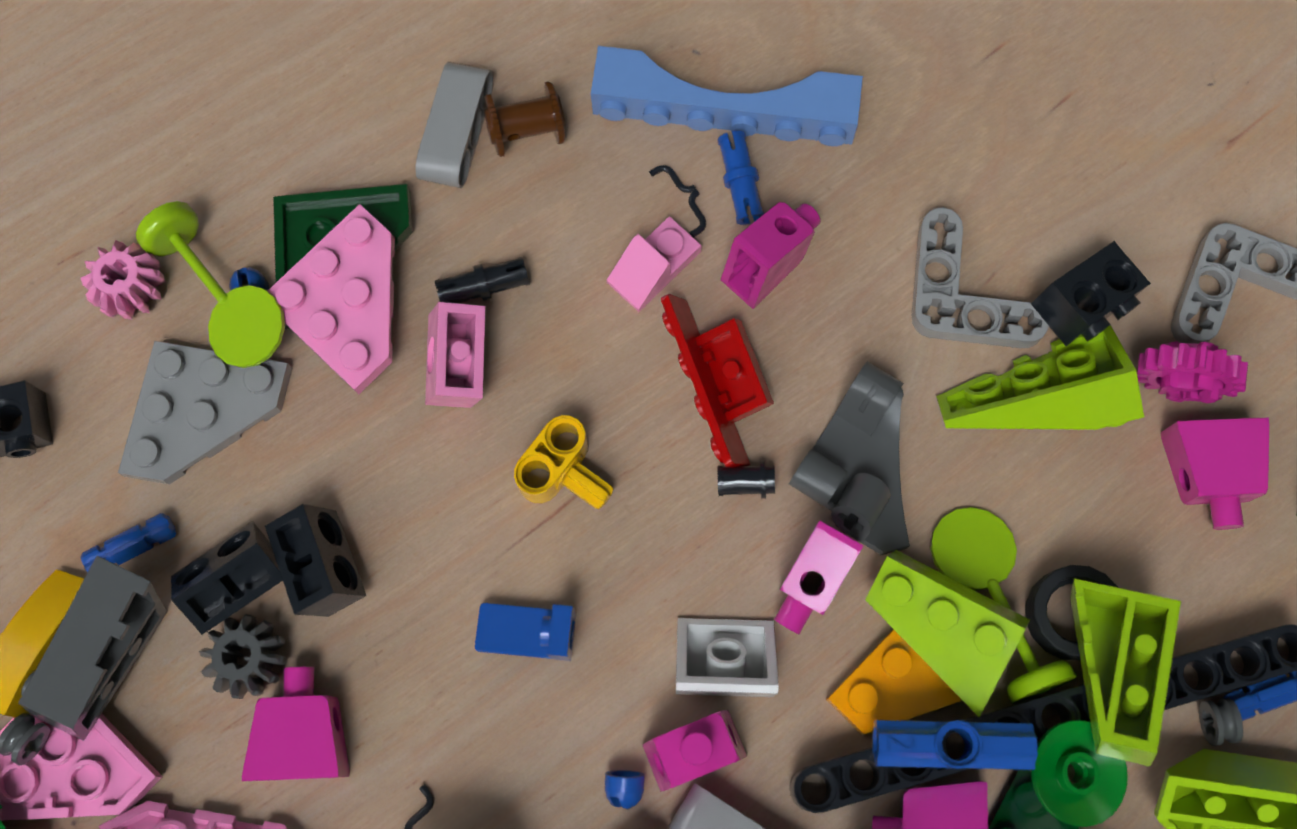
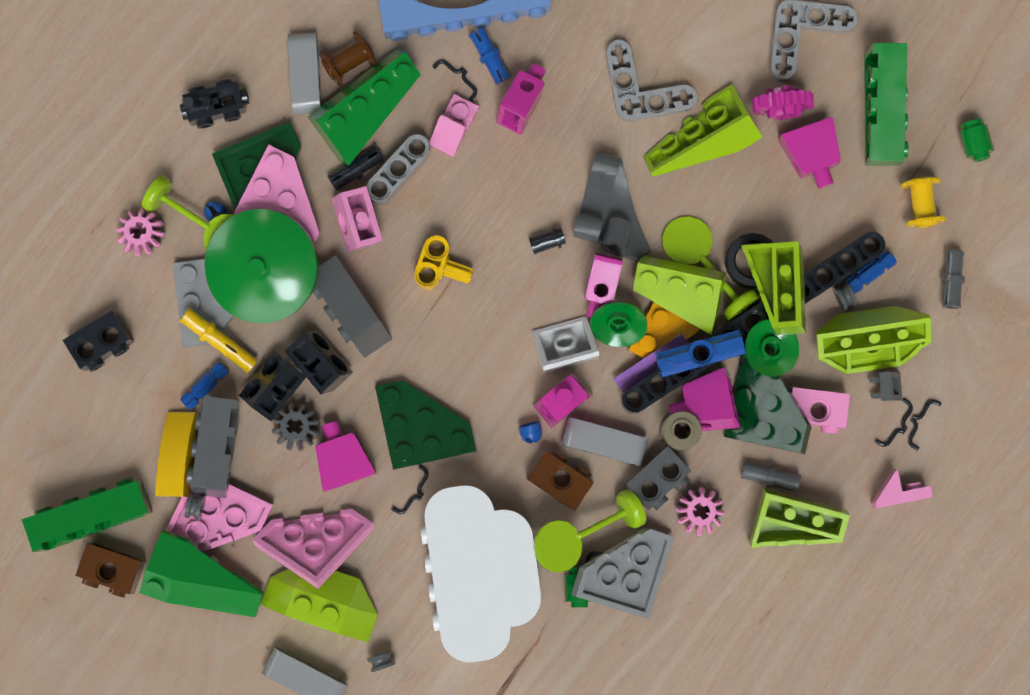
camera: 20 degrees left, 10 degrees up
blue bracket [475,603,576,661] -> none
red bracket [661,294,774,468] -> none
black brick [1031,241,1151,347] -> none
none -> yellow pin [179,307,258,373]
none -> black brick [180,79,250,129]
none -> green dish [205,209,319,323]
none -> green wedge [308,49,421,166]
none -> dark grey wedge [313,255,392,358]
none -> light grey beam [367,134,431,206]
none -> dark green plate [375,380,477,470]
none -> green dish [590,302,647,347]
none -> medium lavender sticker [613,334,689,392]

